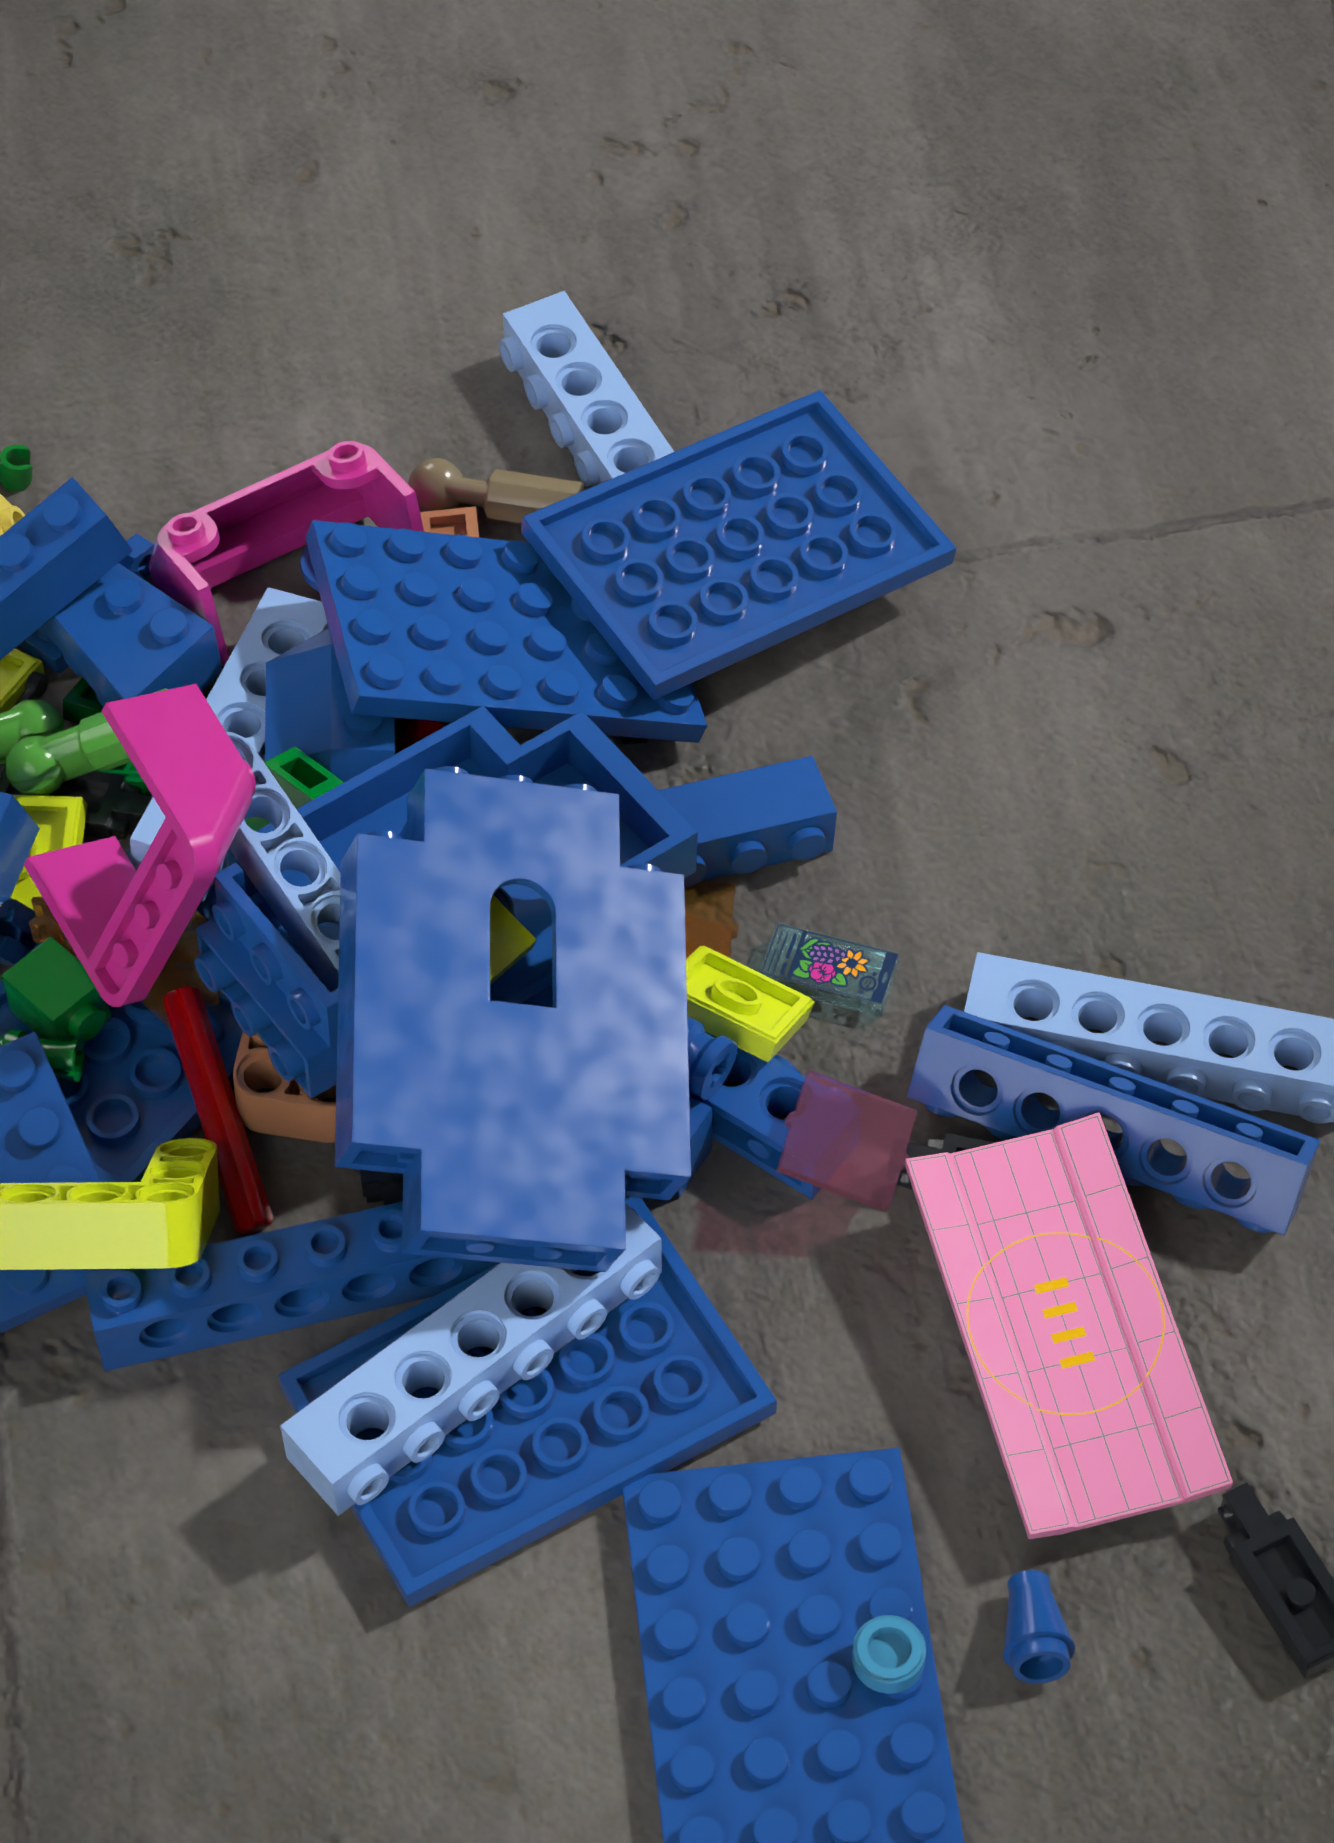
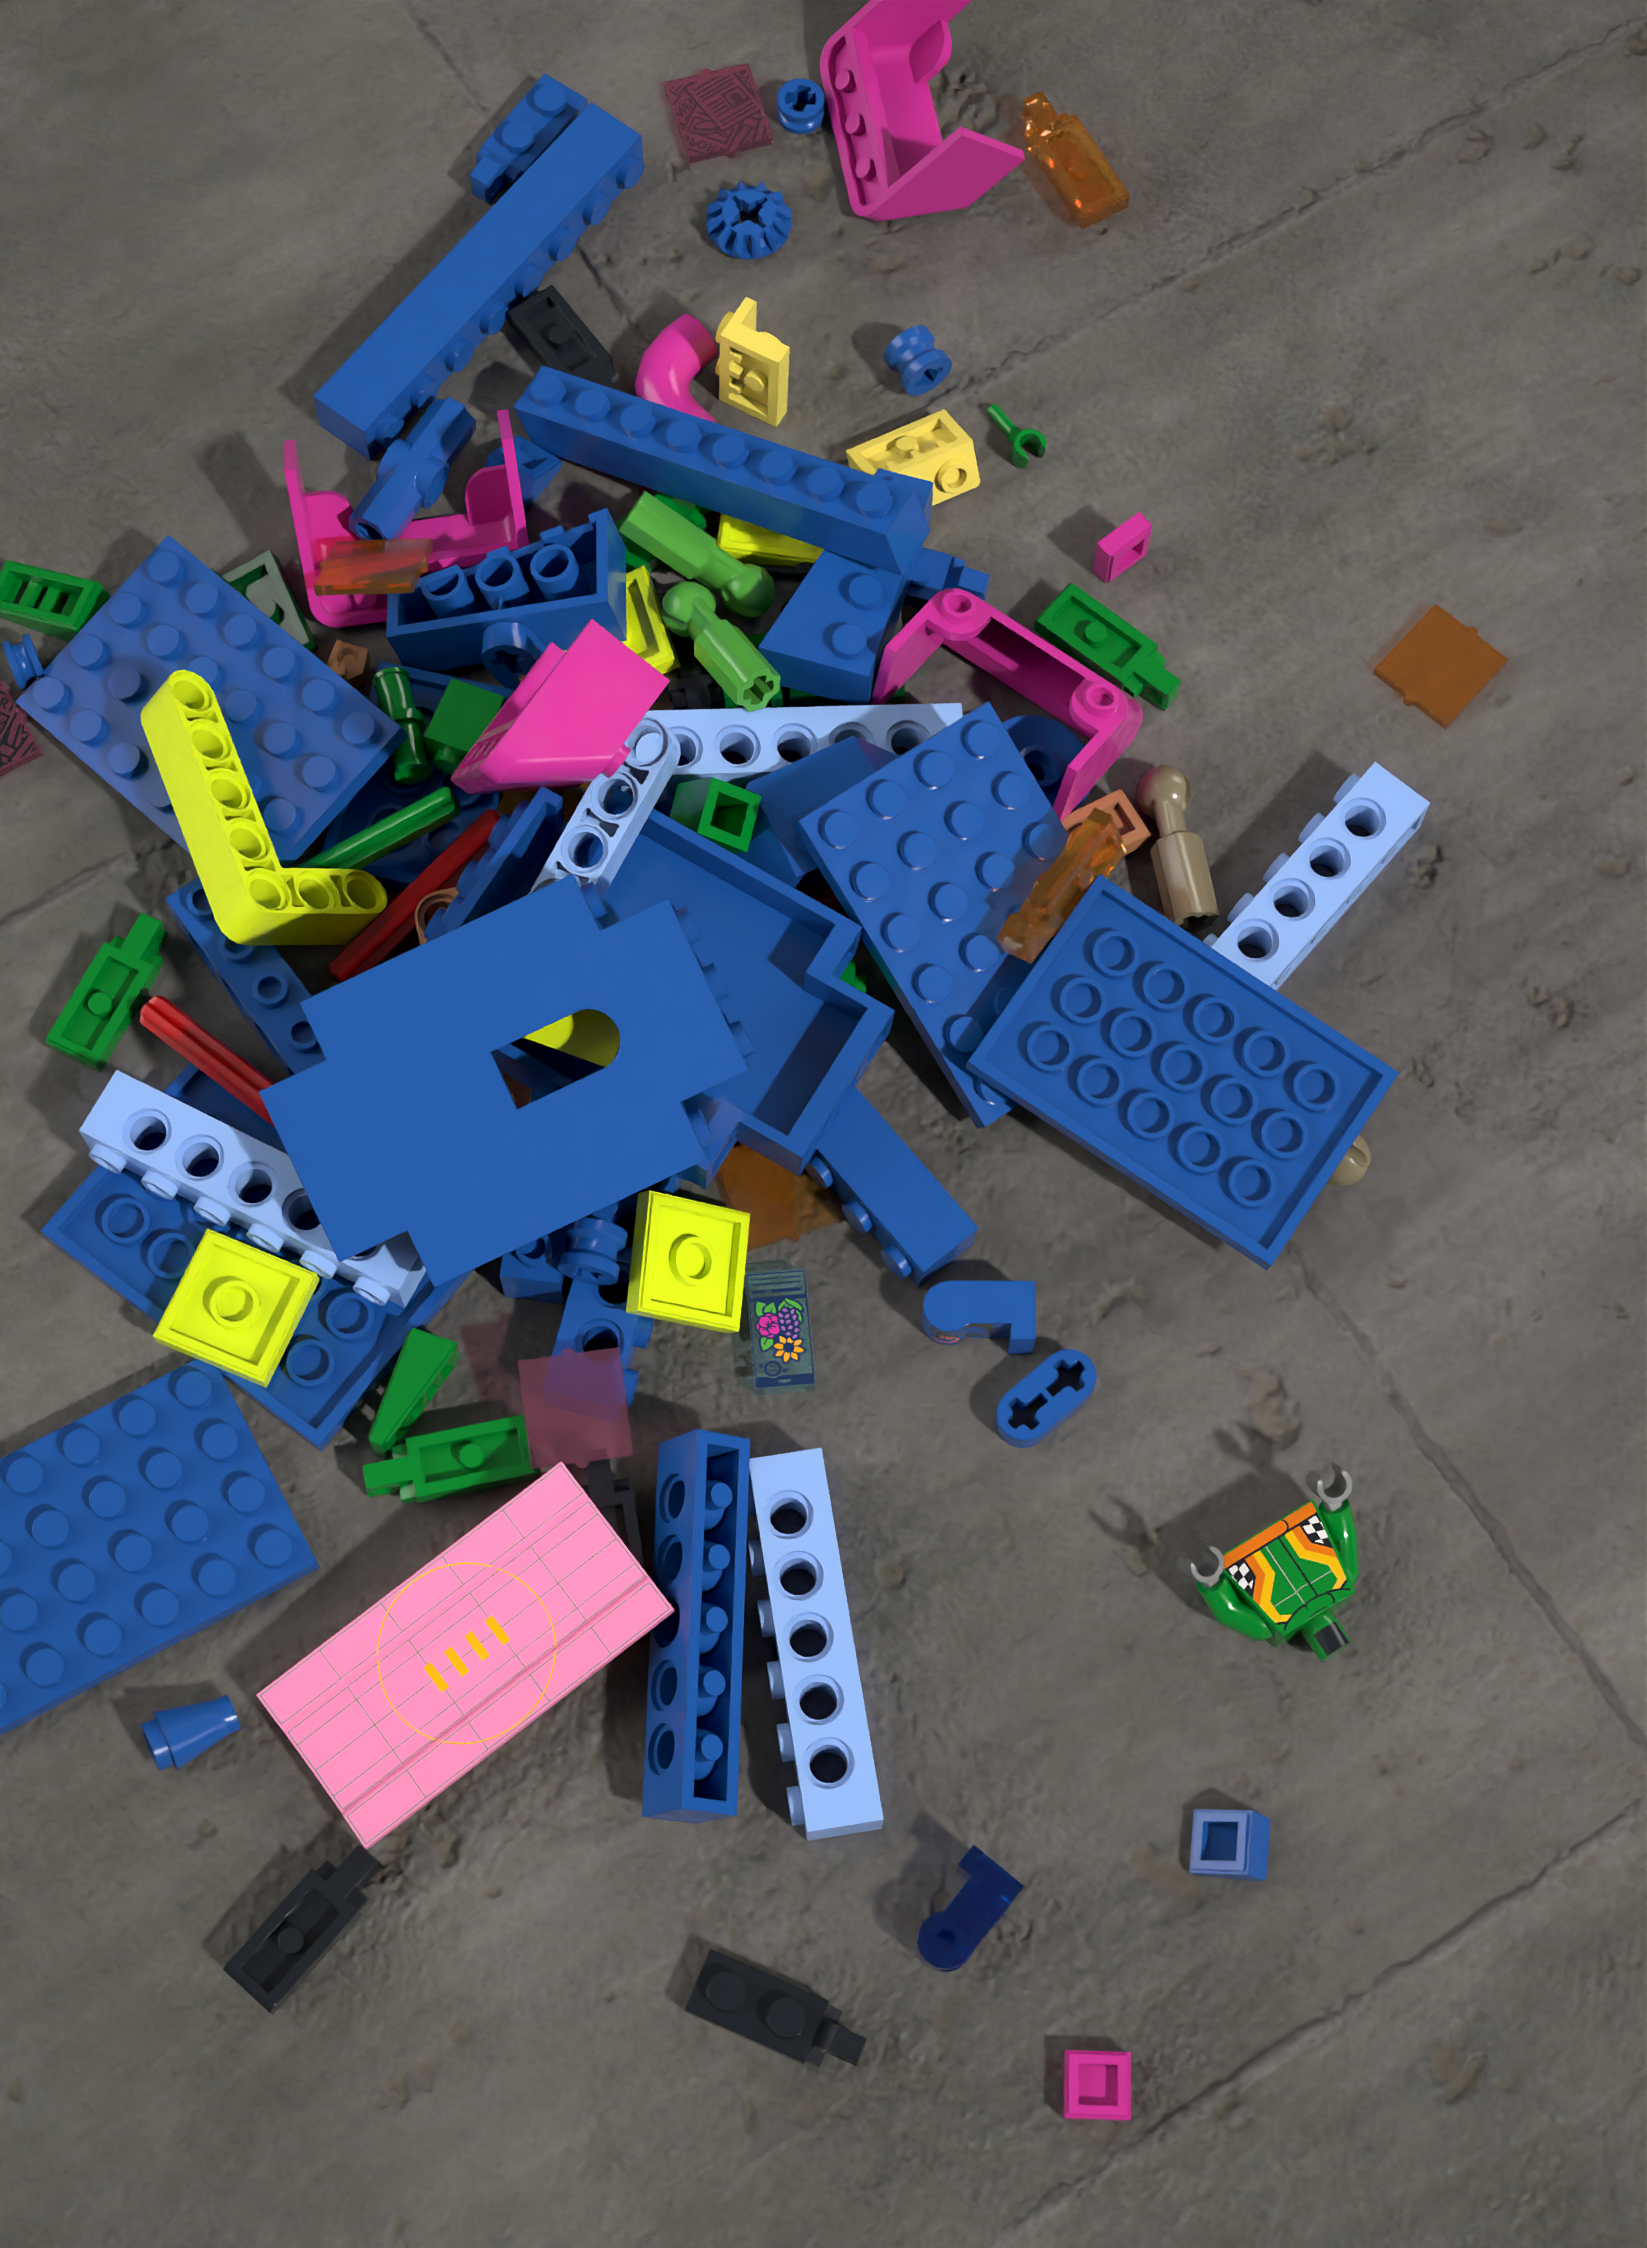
camera: 65 degrees right, 15 degrees up
dark azure tile [852,1615,926,1694] -> none
none -> green hinge [45,912,168,1073]
none -> red axle [140,995,276,1128]
none -> neon yellow tile [153,1228,320,1388]
none -> green axle [293,787,462,869]
none -> green hinge [362,1414,539,1503]
none -> green slope [368,1328,460,1460]
none -> blue leg [921,1281,1036,1354]
none -> blue beam [995,1349,1097,1448]
none -> clear orange hinge [997,808,1126,964]
none -> green hinge [1033,583,1181,711]
none -> dark pink tile [1092,512,1152,583]
none -> torso [1176,1462,1359,1662]
none -> clear orange piece [1373,604,1508,729]

